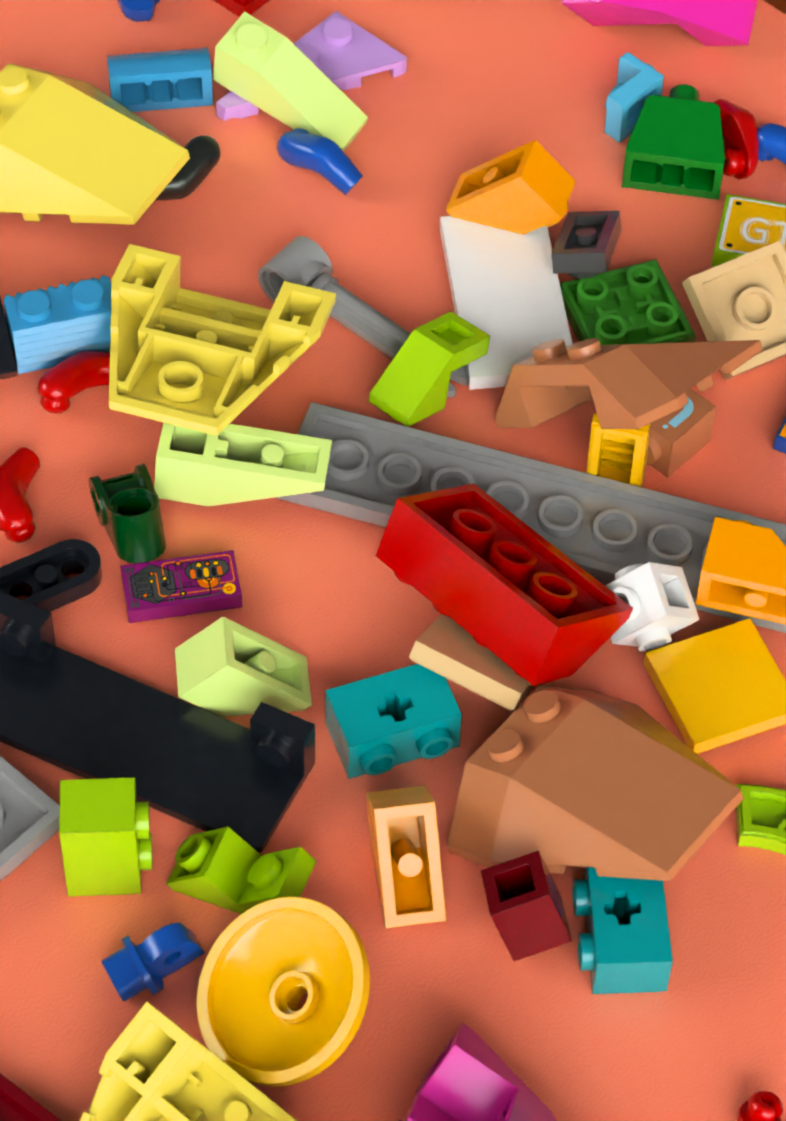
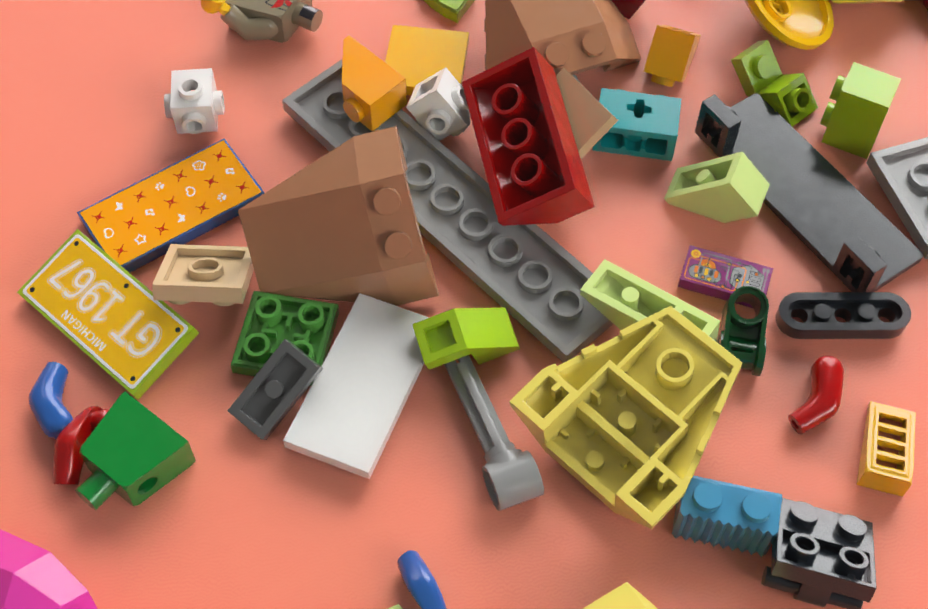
camera: 150 degrees left, 5 degrees up
red arm [37,350,110,414] -> none
blue piece [101,923,205,1002] -> none
light orange slope [446,139,576,235] -> none
medium azure bracket [605,52,664,143] -> none

